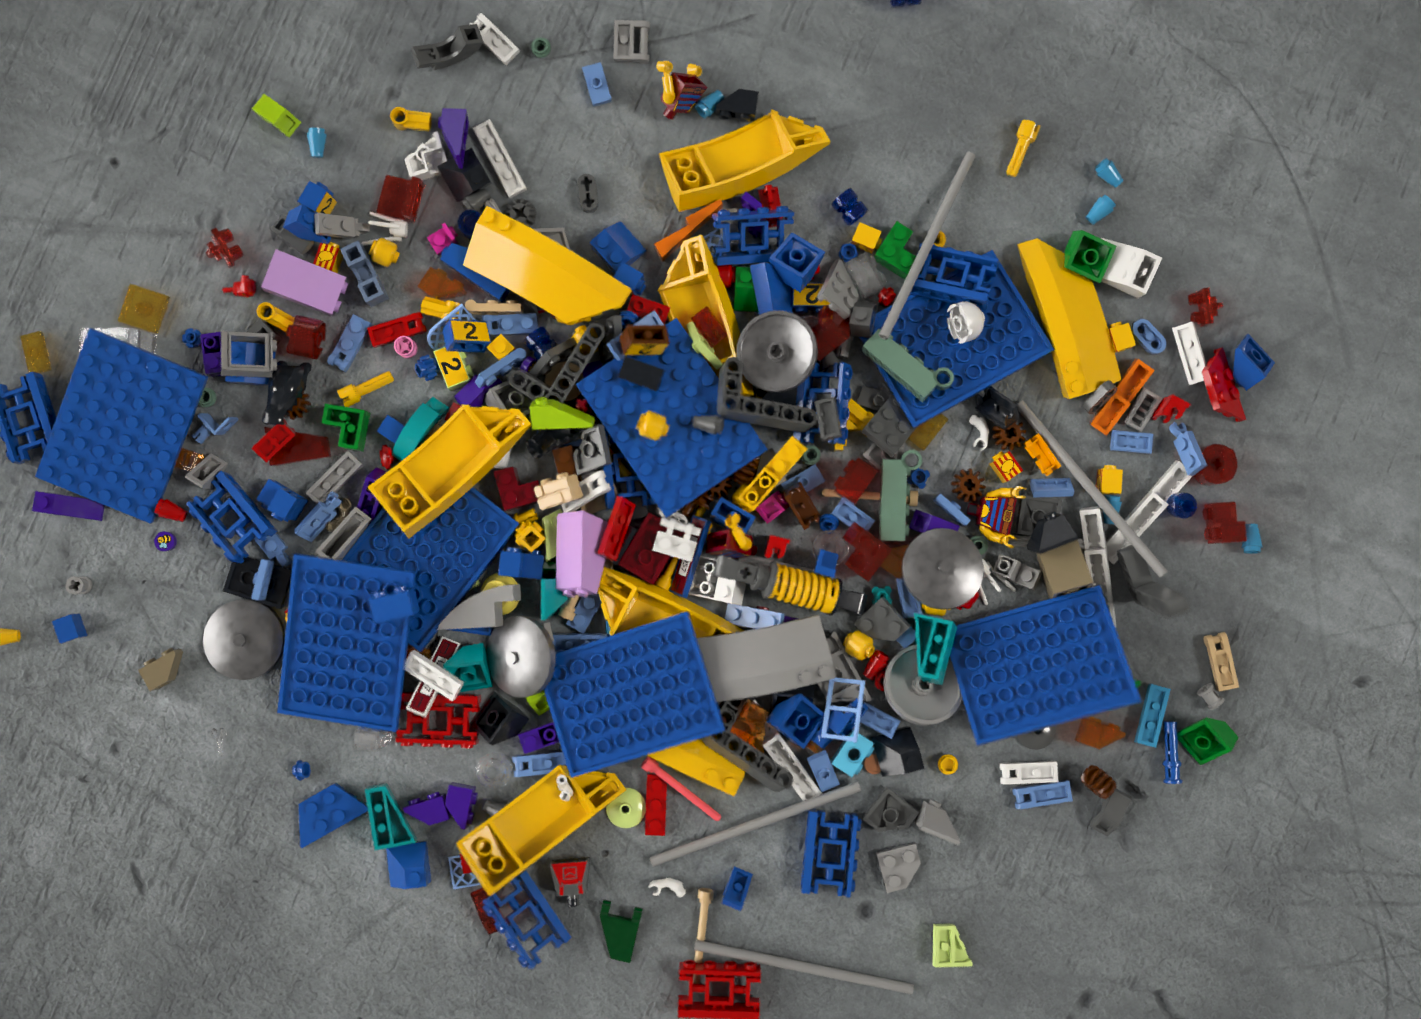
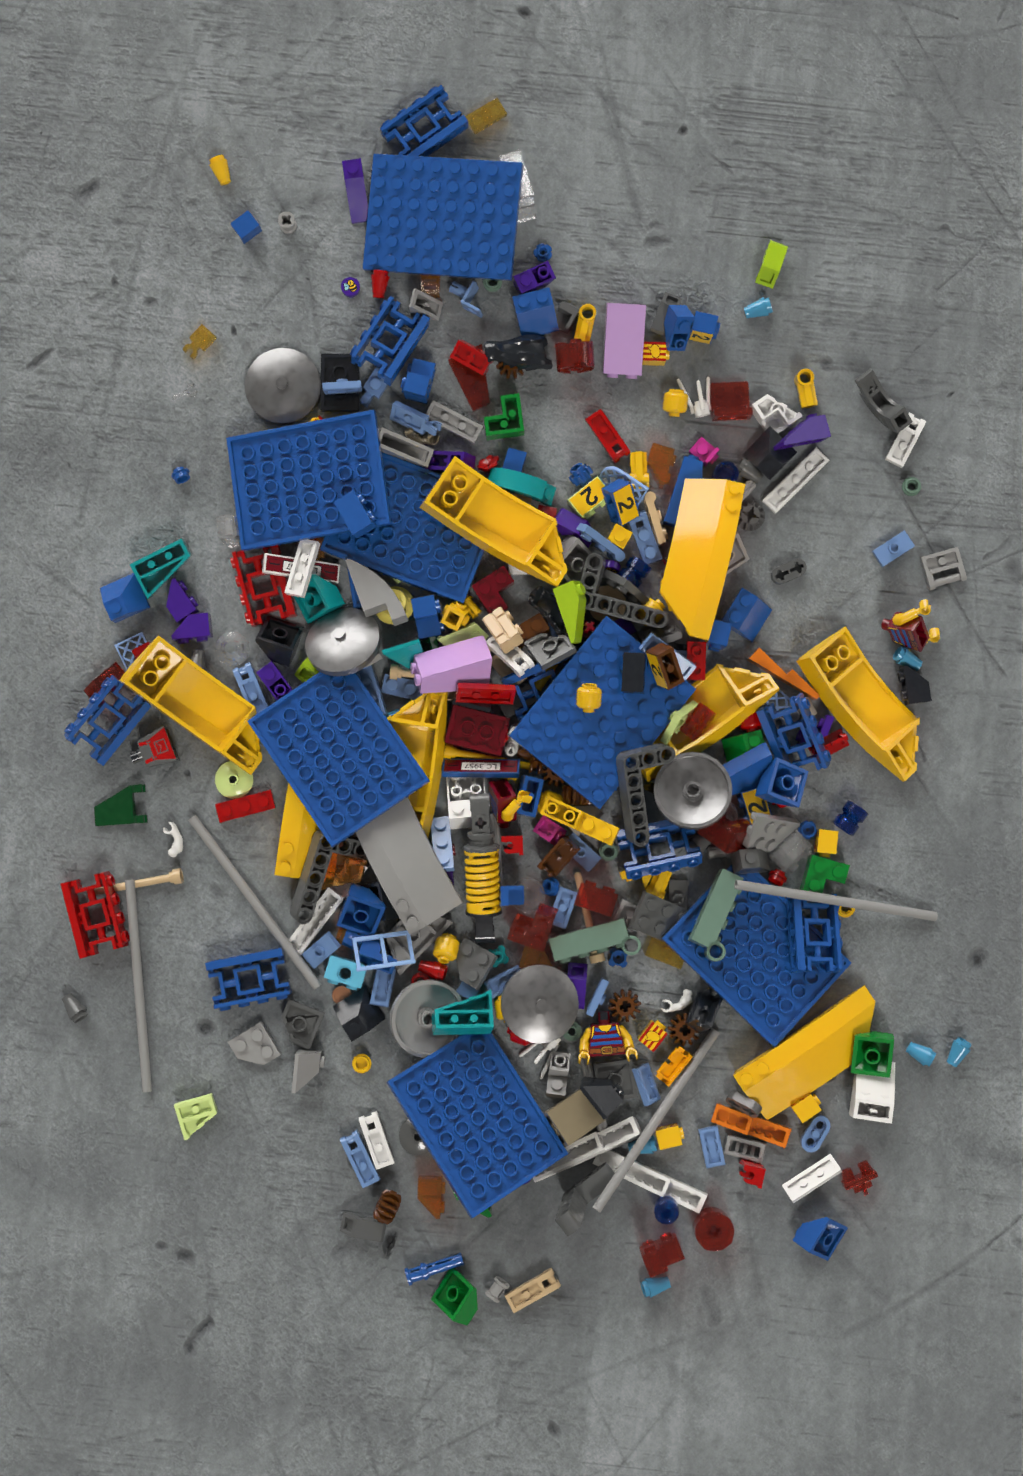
camera: 70 degrees right, 0 degrees up
clear yellow plate [117,284,170,334] -> none
dark tan slope [138,648,183,691] -> none
clear red hips [206,228,243,268] -> none
light grey window [221,330,277,377] -> none
red piece [222,275,256,297] -> none
blue wing [299,783,368,849] -> none
light grey hinge [314,213,370,239] -> none
medium blue plate [327,314,373,372] -> none
yellow piece [337,371,394,407] -> none
sand blue arch [340,241,389,307] -> none
bright pink wheel [394,336,418,359] -> none
white arm [557,775,573,801] -> none
blue plate [620,311,639,329] -> none
coral piece [640,756,721,821] -> none
white plate [653,517,701,562] -> none
dark grey cone [693,415,724,435] -> none
blue slope [722,866,753,911] -> none
dark grey plate [815,397,842,441] -> none
white cylinder [947,302,985,344] -> none
yellow piece [1007,119,1041,177] -> none
dark azure plate [1134,684,1171,748] -> none
medium blue plate [1169,422,1207,476] -> none
red wing [1201,347,1246,422] -> none
none -> clear yellow plate [183,324,217,360]

